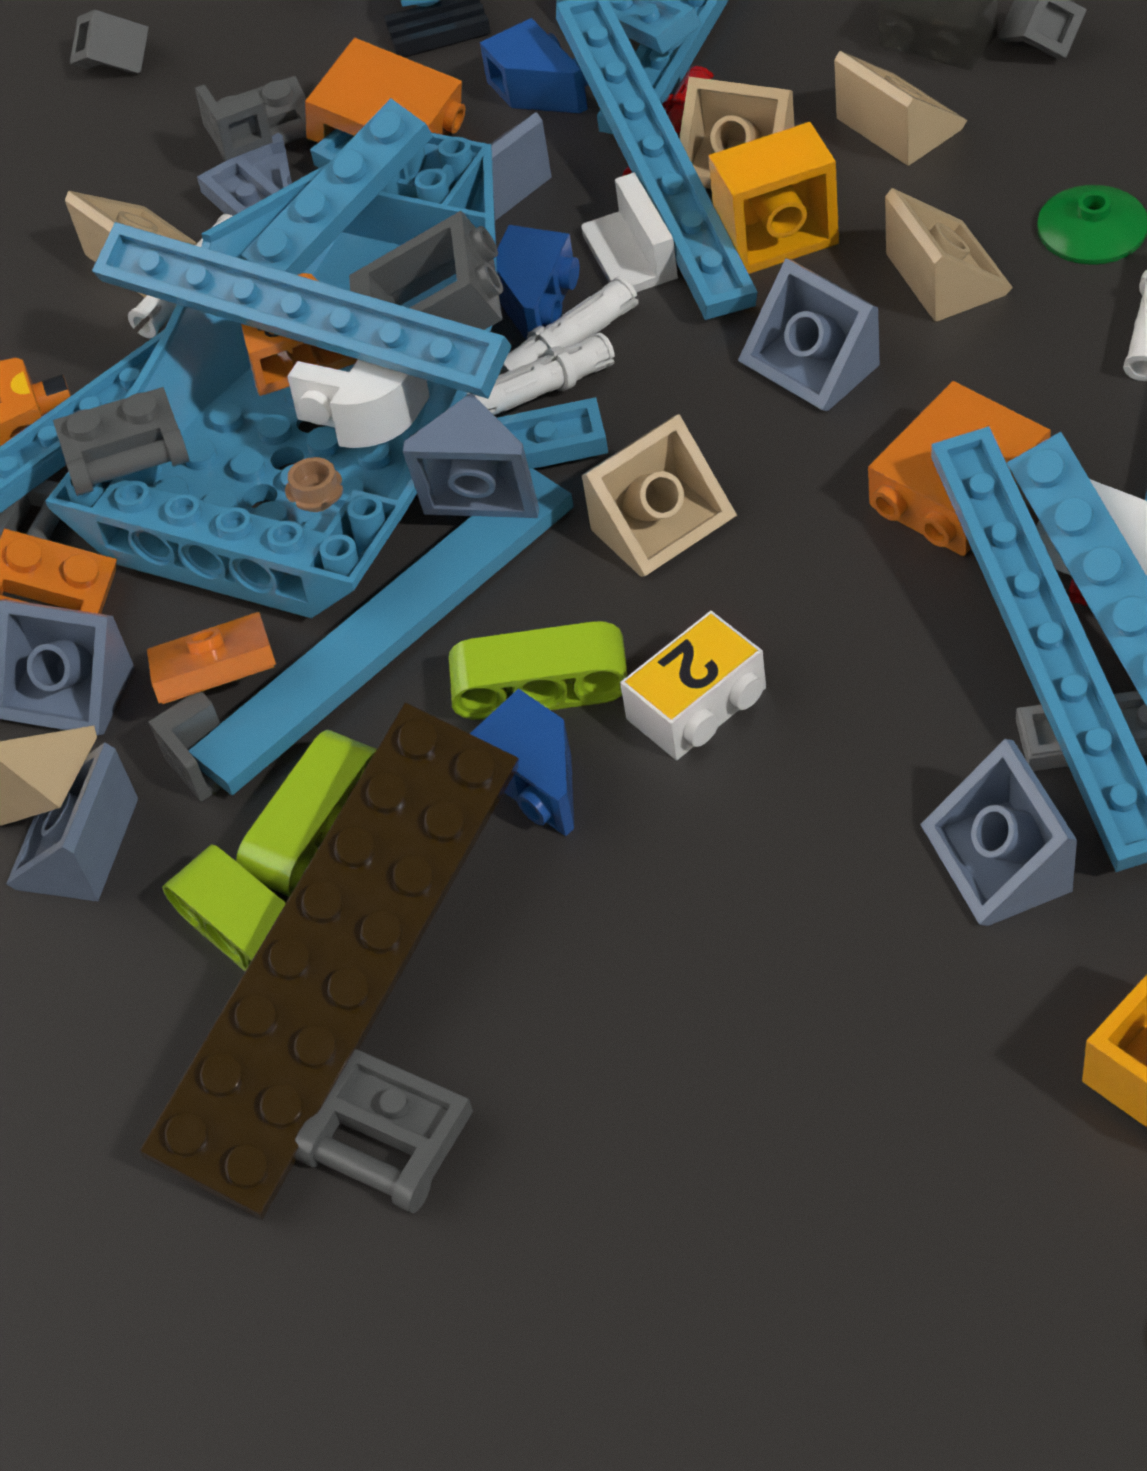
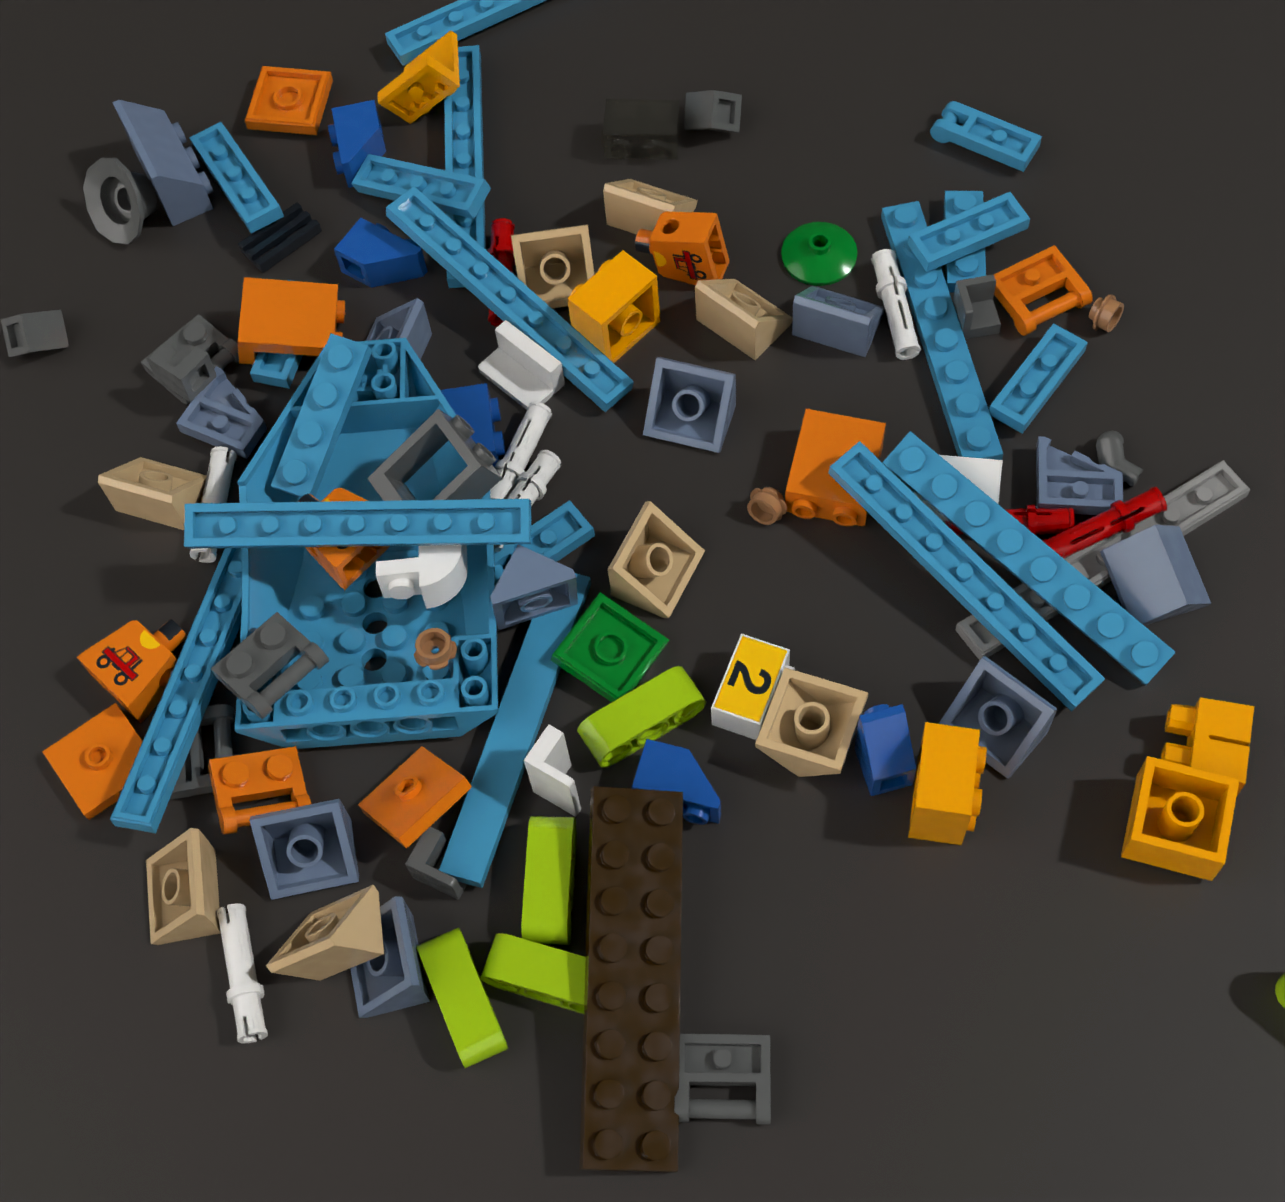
camera: 30 degrees left, 10 degrees up
none -> lime beam [417,927,509,1068]
none -> white panel [524,724,581,817]
none -> green plate [551,592,669,703]
none -> orange torso [635,211,730,285]
none -> medium nougat plate [747,487,787,525]
none -> tan slope [755,667,868,777]
none -> sand blue slope [792,286,885,357]
none -> blue slope [855,704,916,796]
none -> light orange brick [908,722,987,846]

